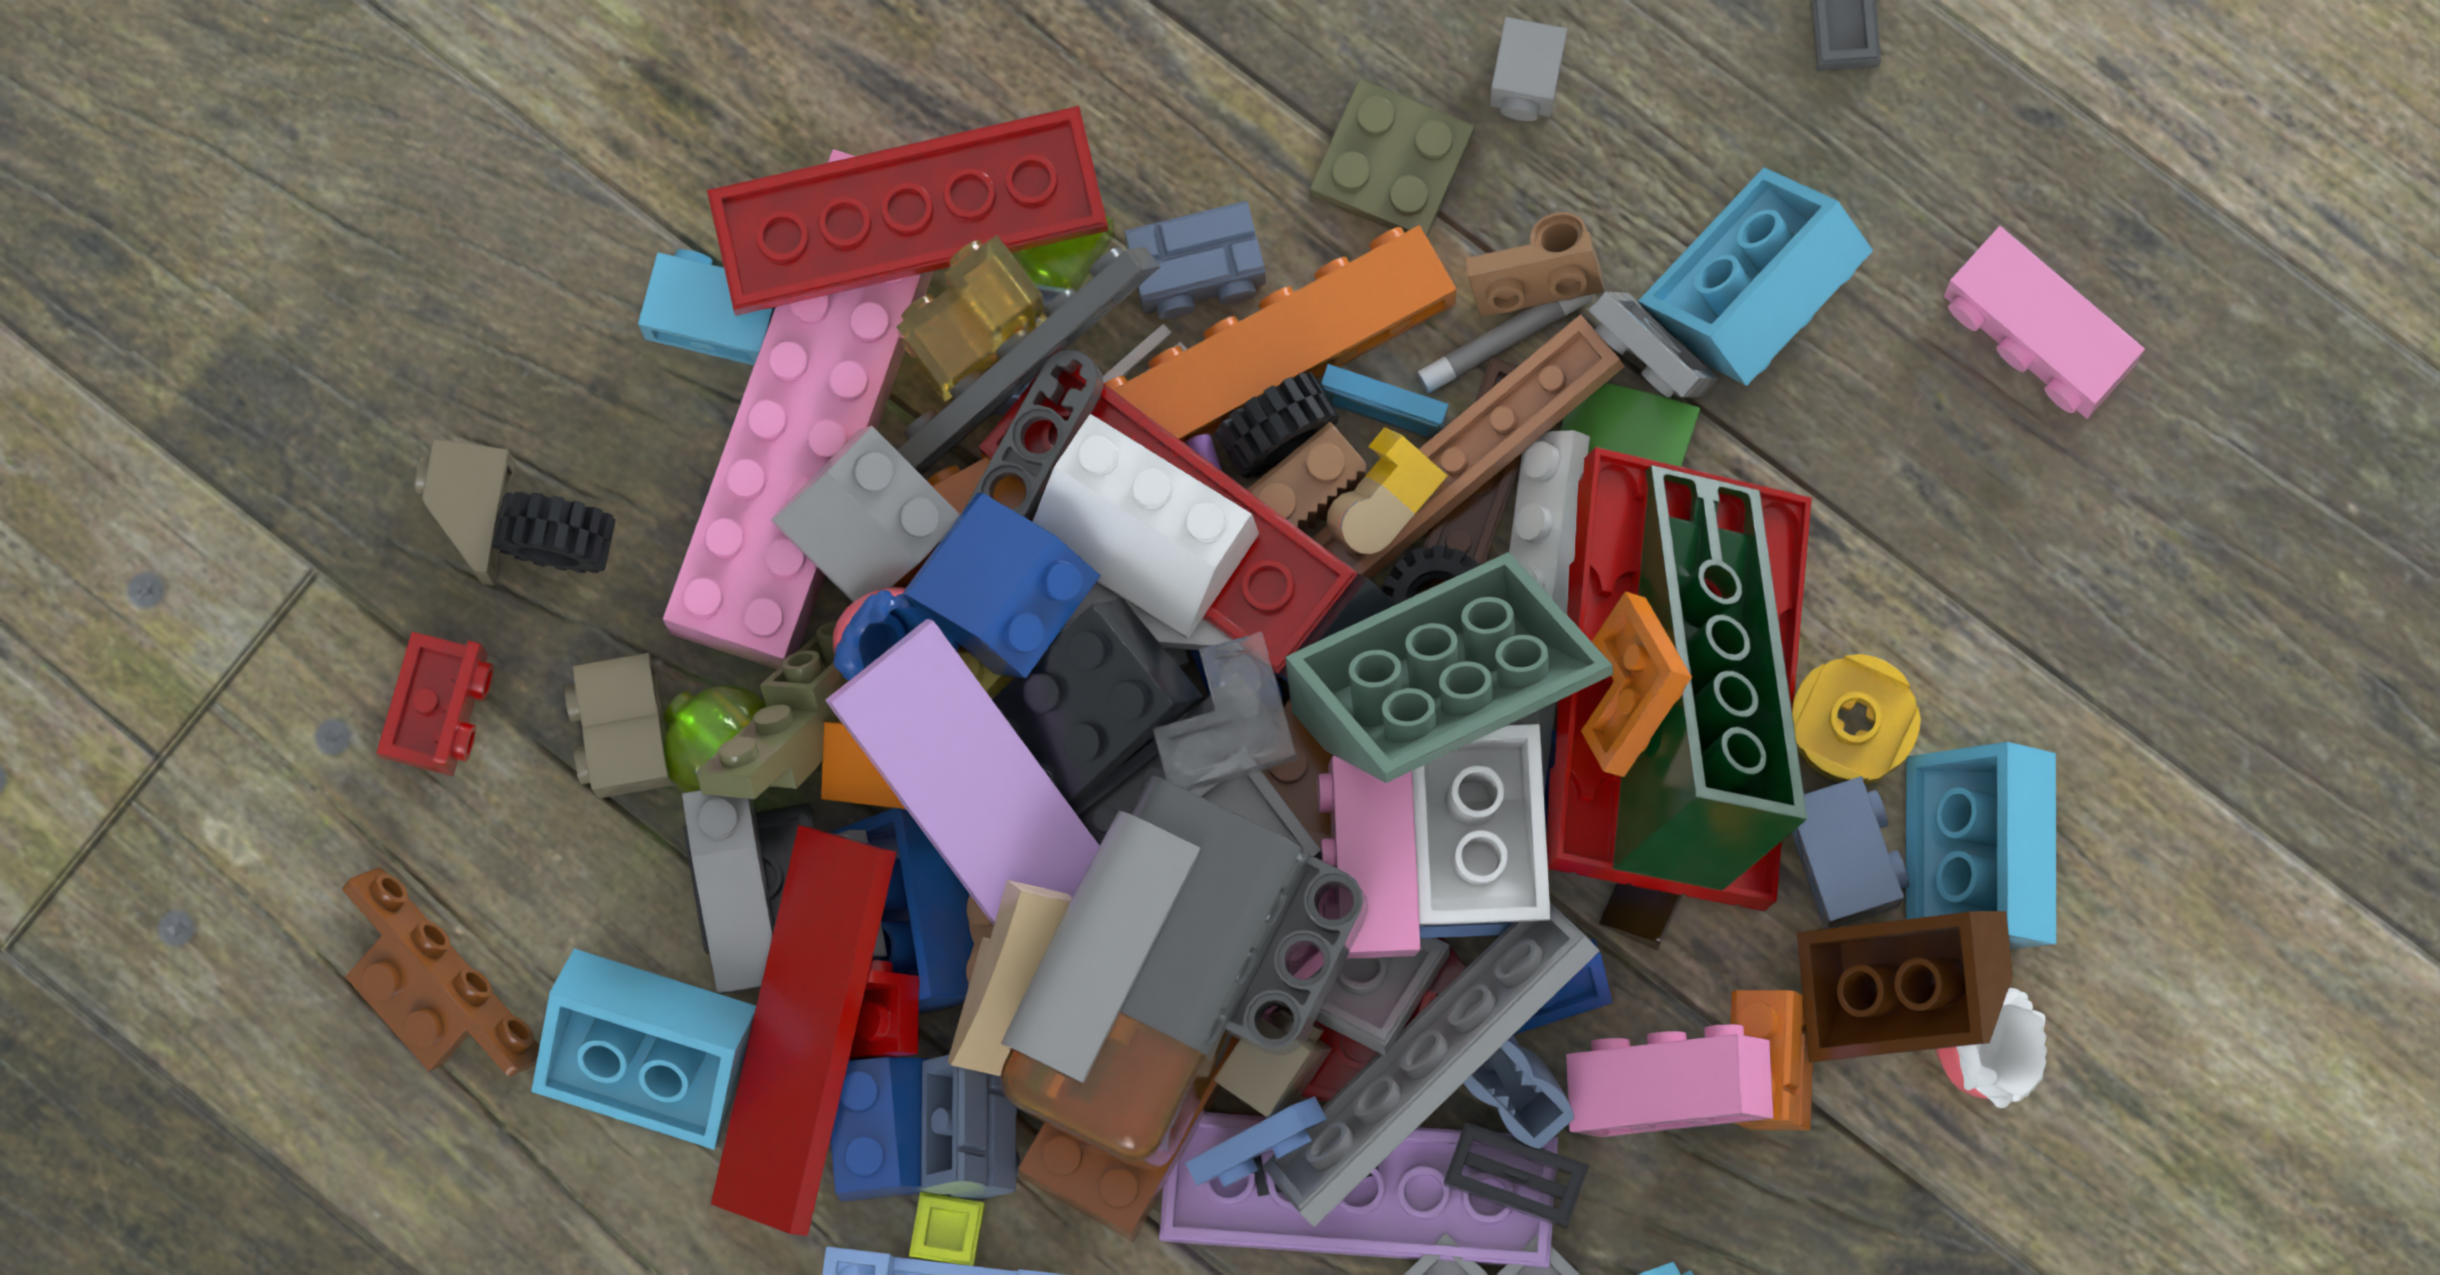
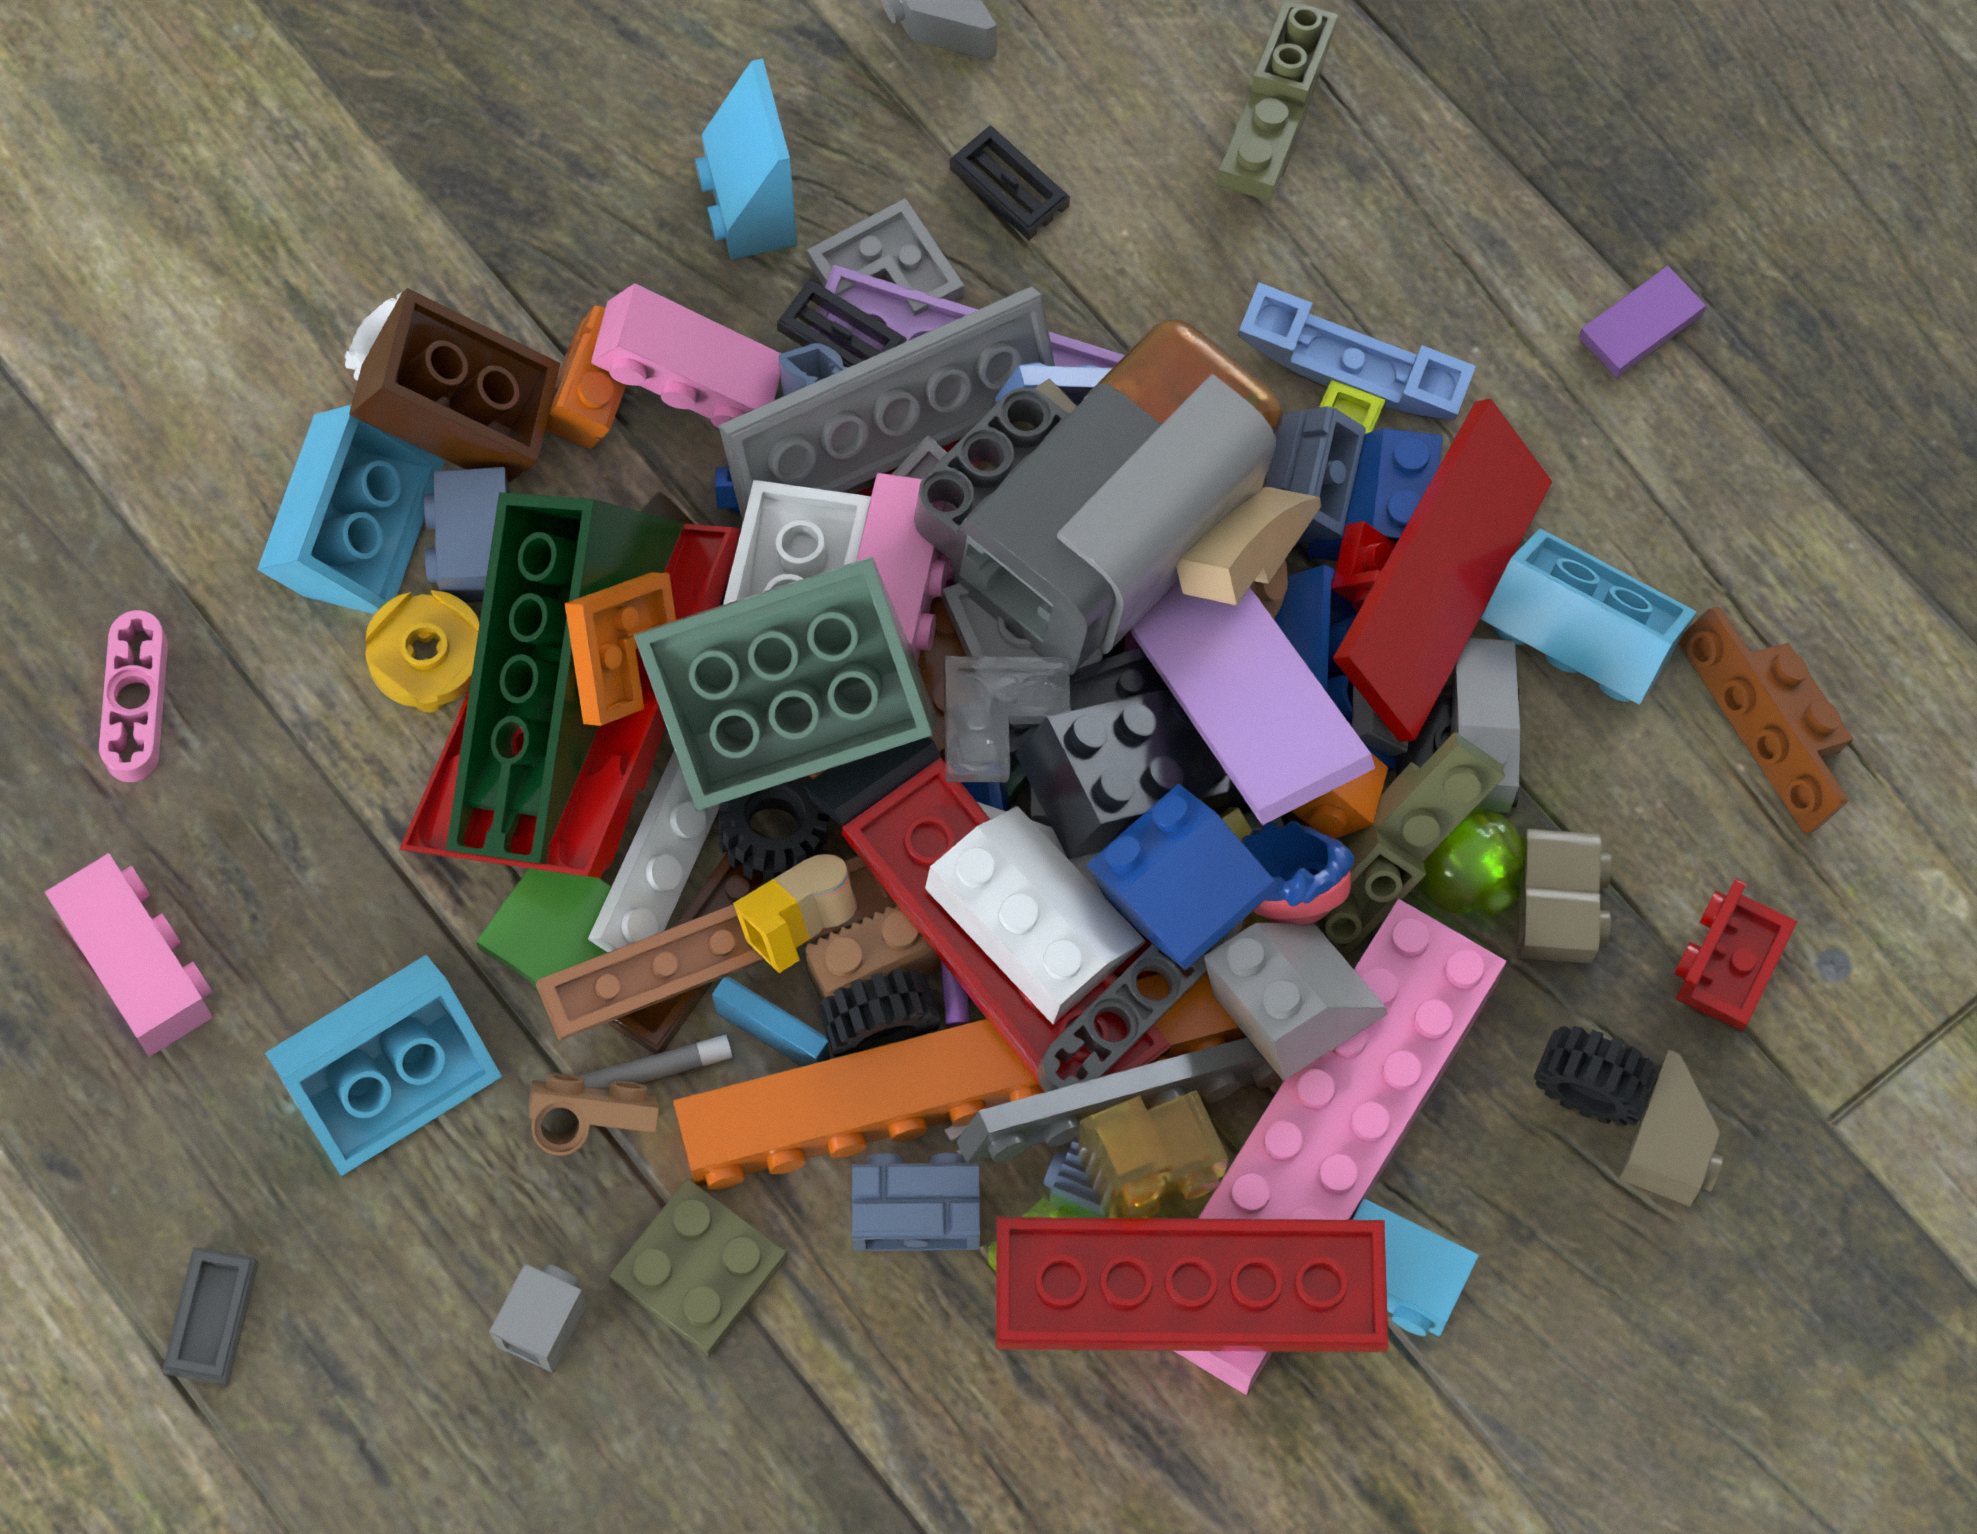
camera: 170 degrees left, 10 degrees down
light grey plate [1589,291,1719,398] -> none
none -> bright pink beam [99,610,168,782]

